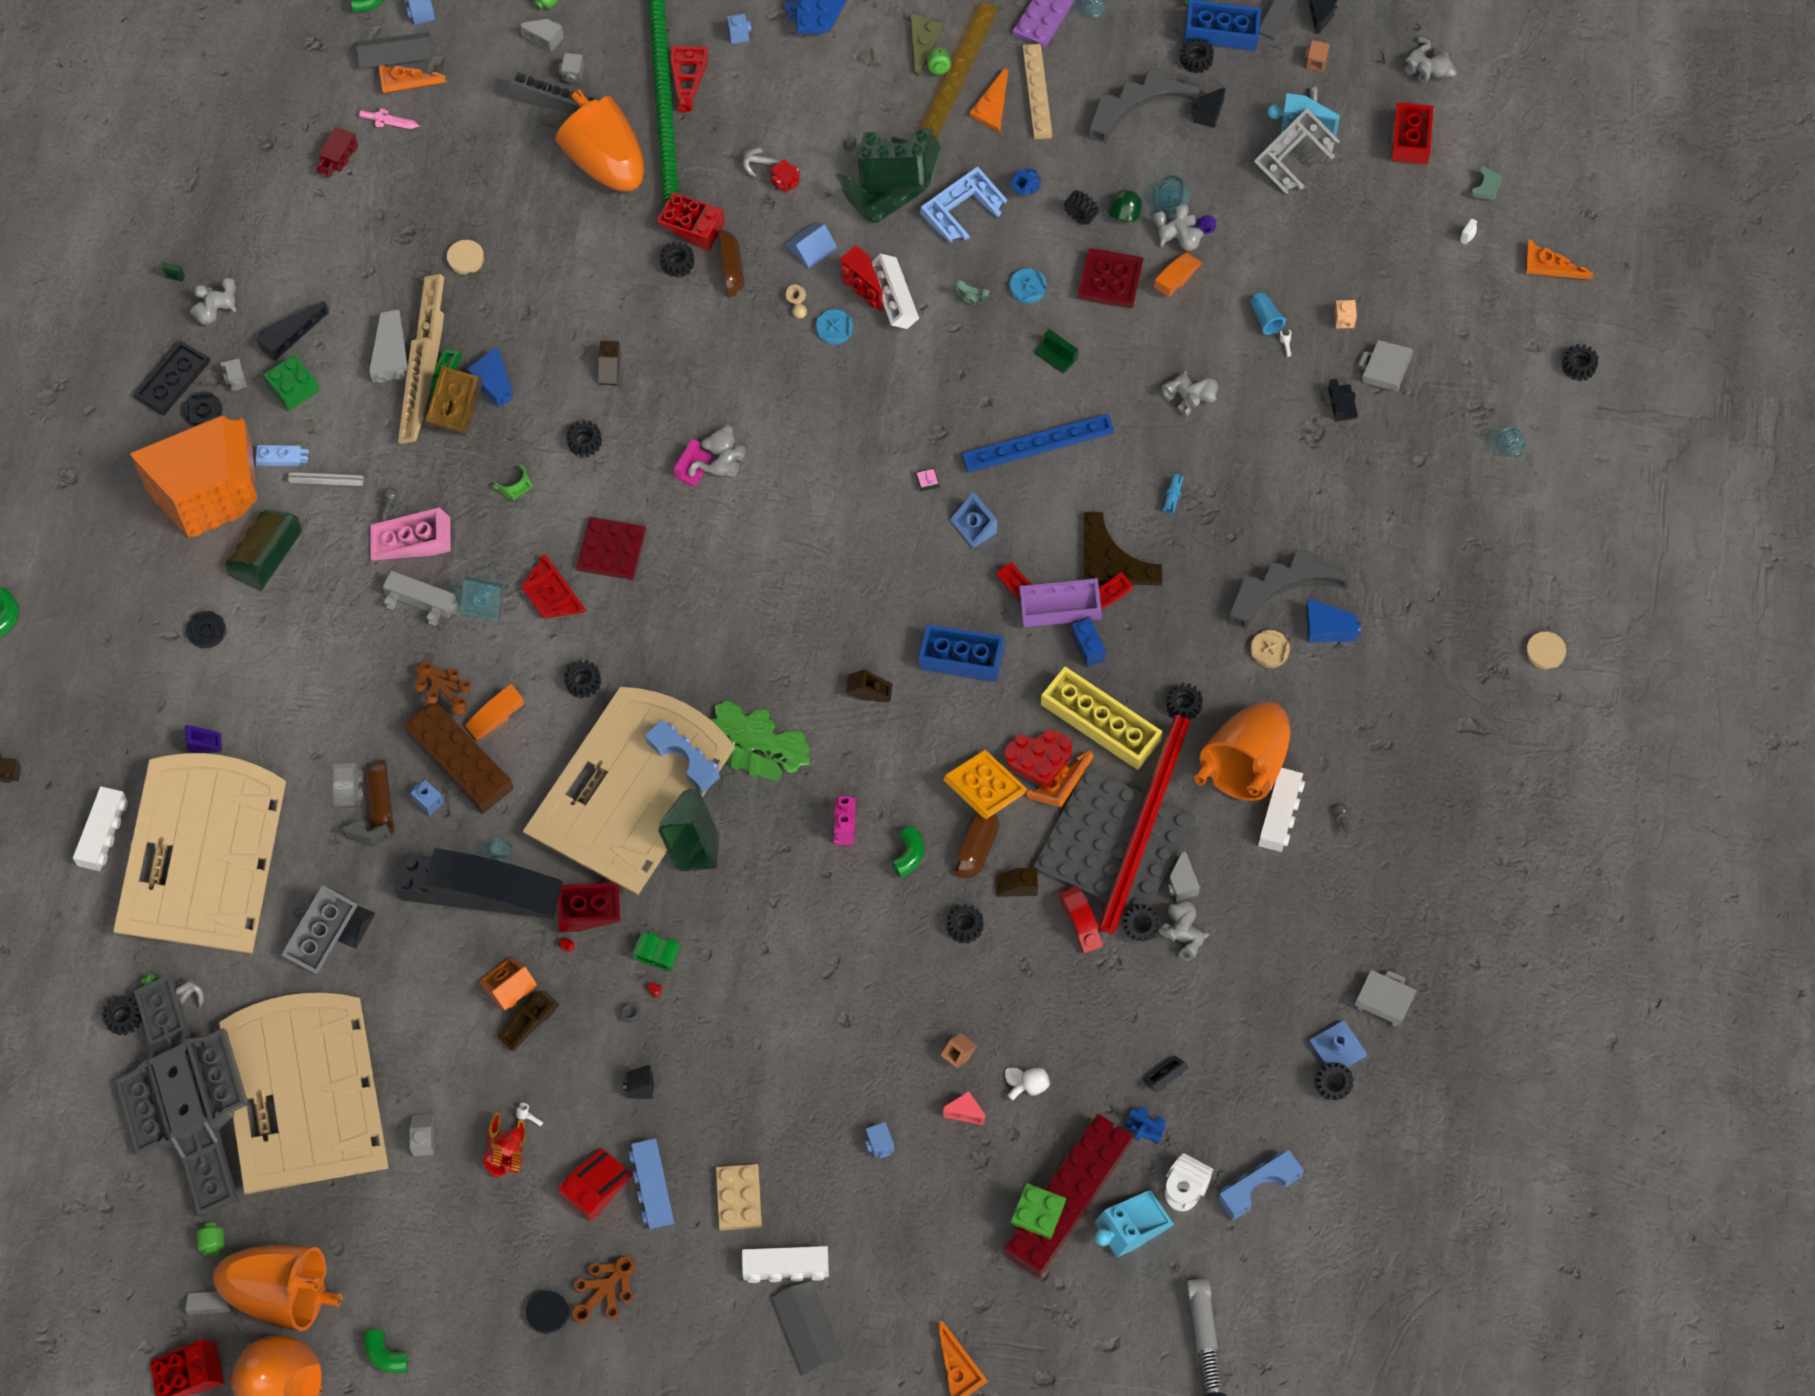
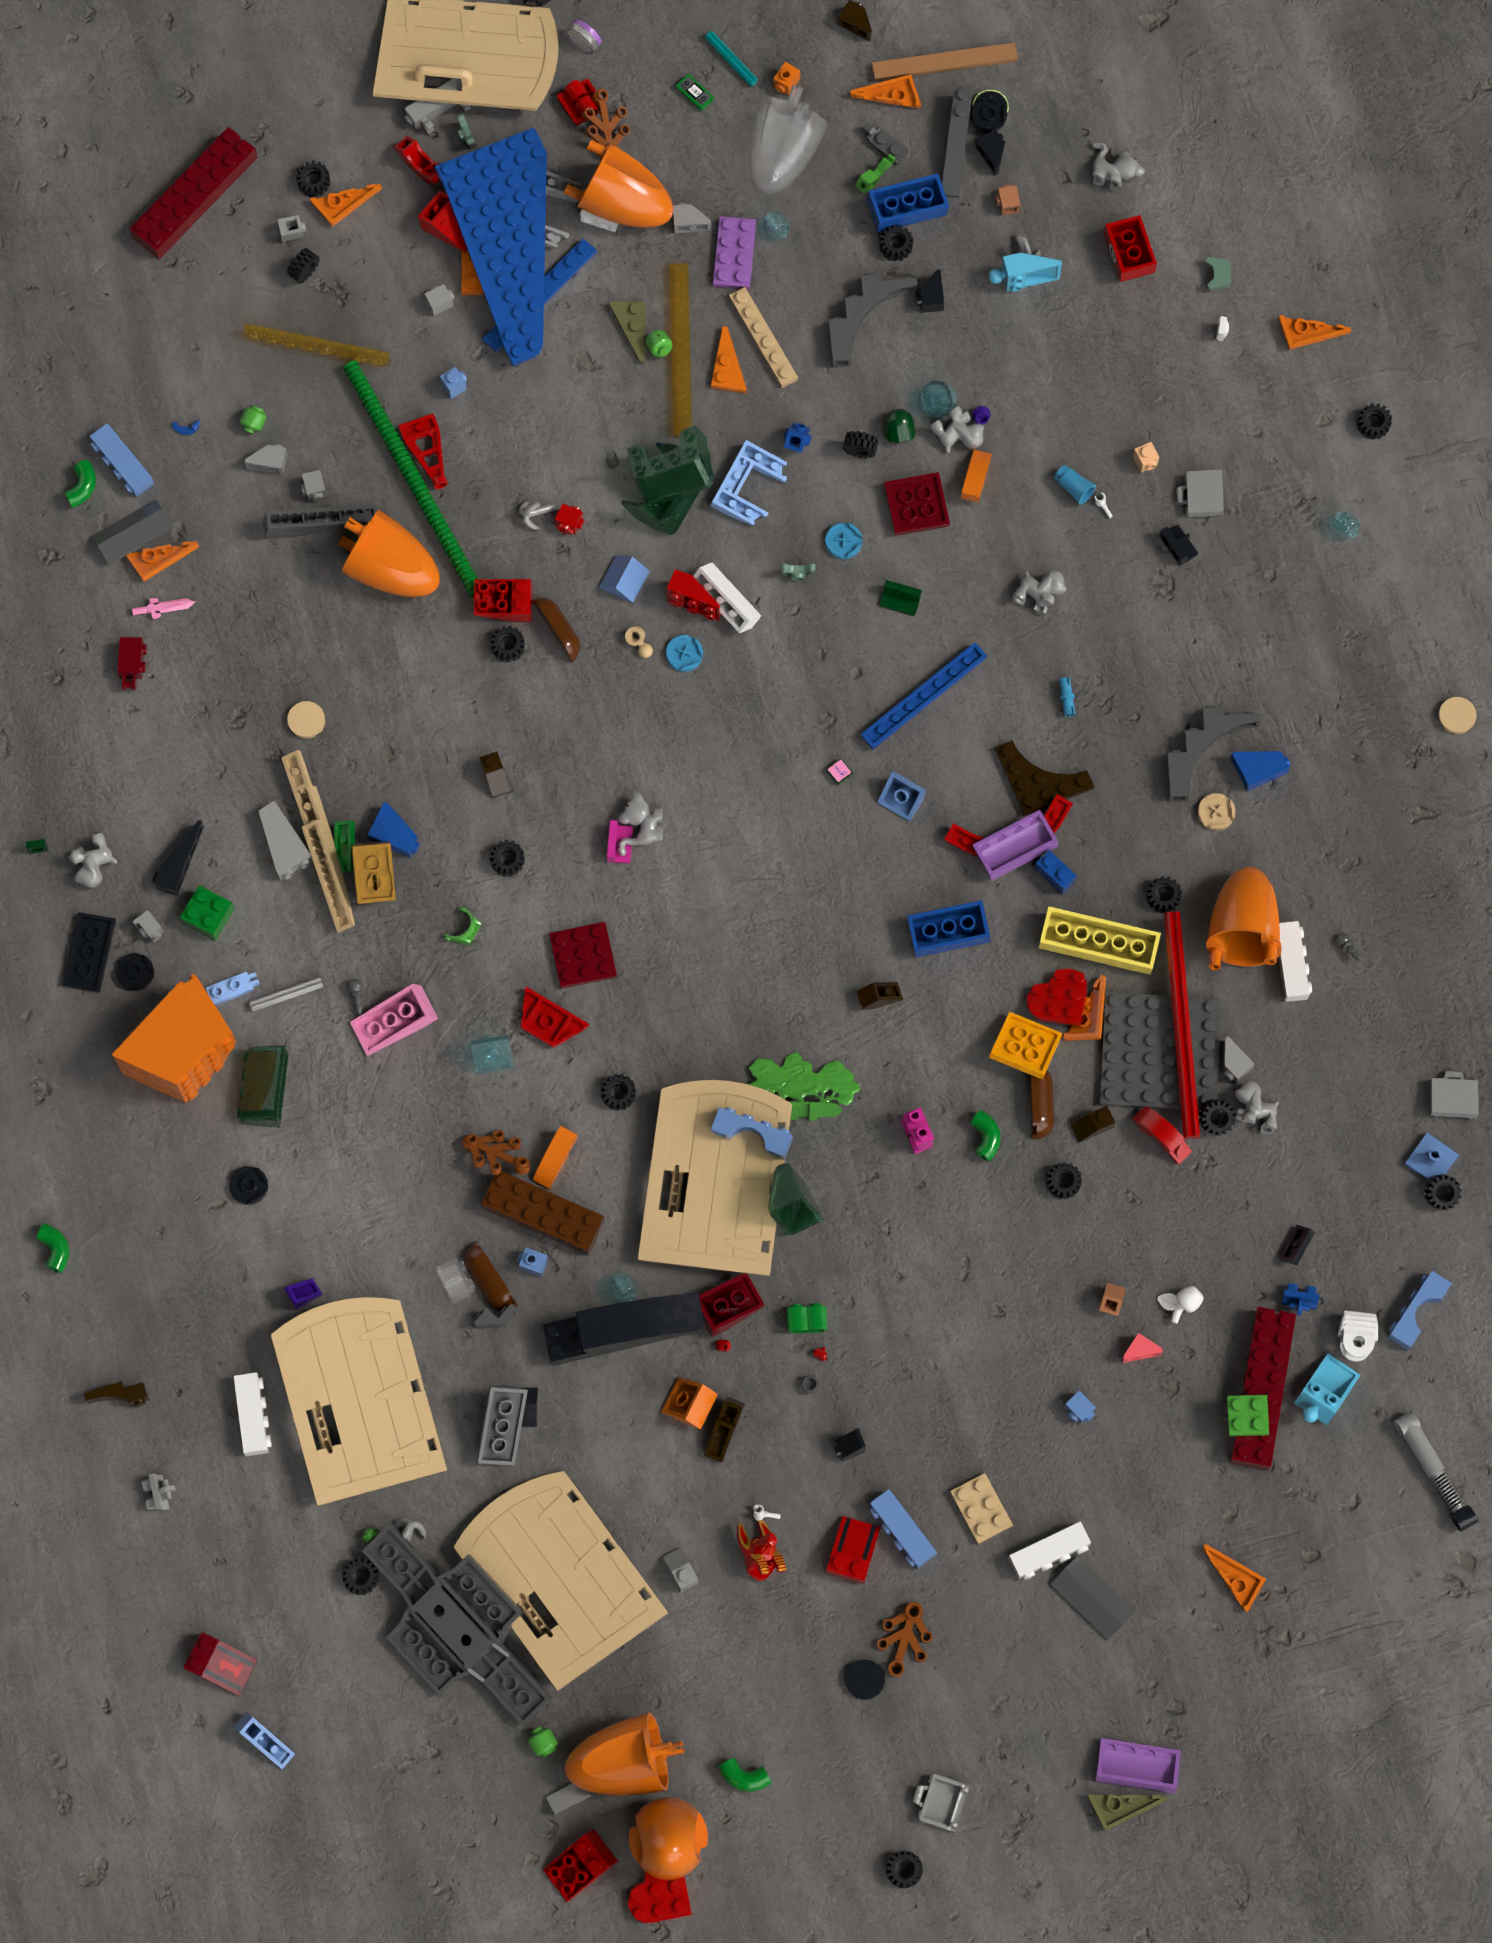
camera: 25 degrees left, 10 degrees up
light grey brick [383,571,458,626] -> none
light grey wedge [1254,108,1340,194] -> none

